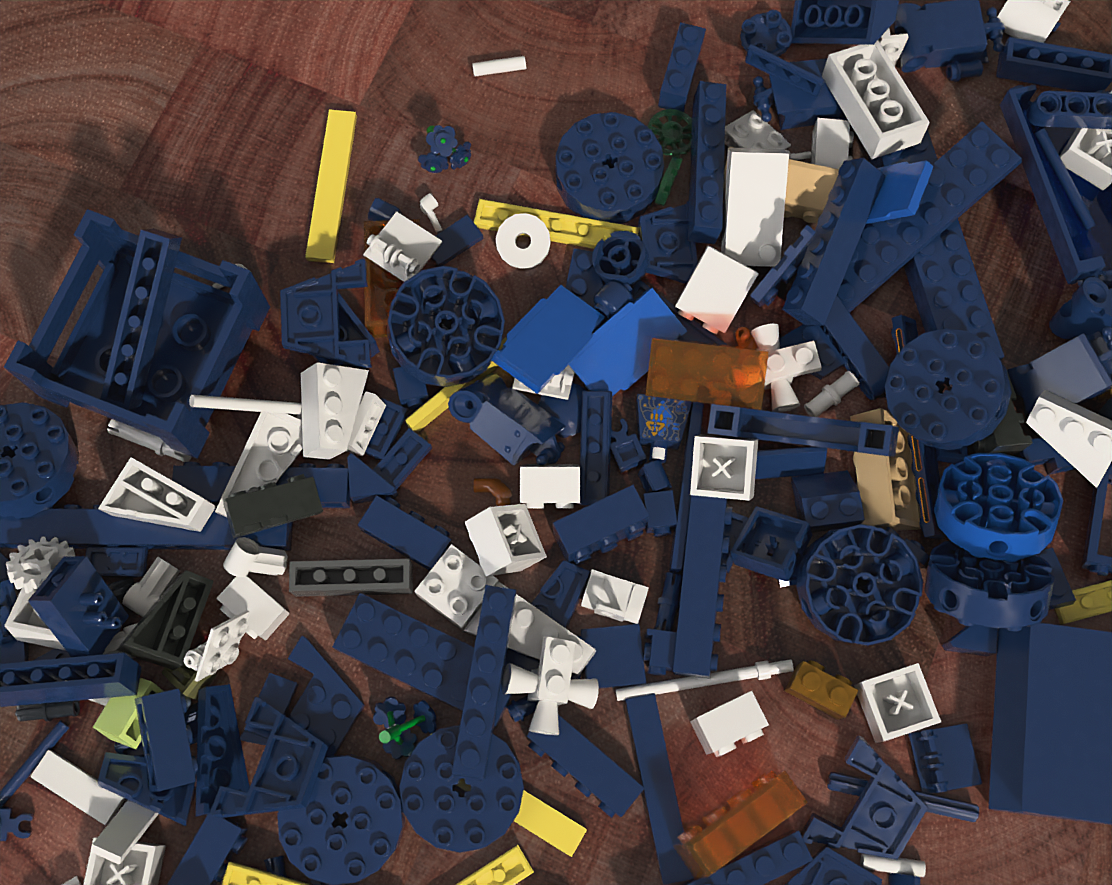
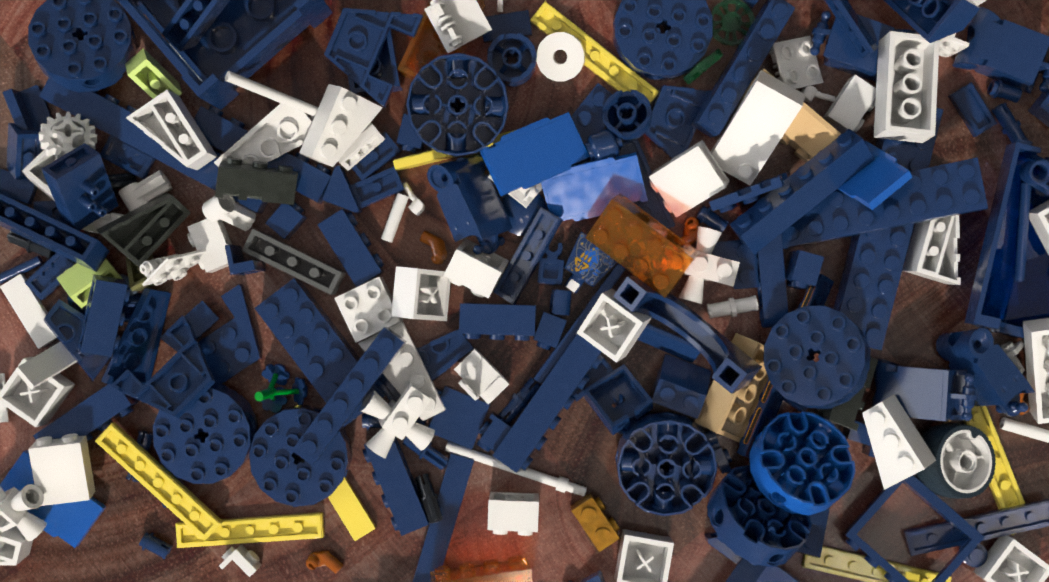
camera: 30 degrees right, 15 degrees up
none -> dark blue plate [24,253,76,300]
none -> yellowish green brick [125,48,182,99]
none -> dark blue panel [225,244,266,275]
none -> dark blue brick [265,201,307,240]
none -> white piece [381,193,409,243]
none -> dark blue axle [402,437,449,470]
none -> white hand [403,182,425,216]
none -> black axle [414,473,443,524]
none -> dark blue brick [487,33,537,87]
none -> dark blue pin [696,206,729,232]
none -> dark blue brick [785,250,824,290]
none -> white wedge [902,215,961,285]
none -> dark blue tile [948,82,997,137]
none -> dark blue pin [991,102,1029,143]

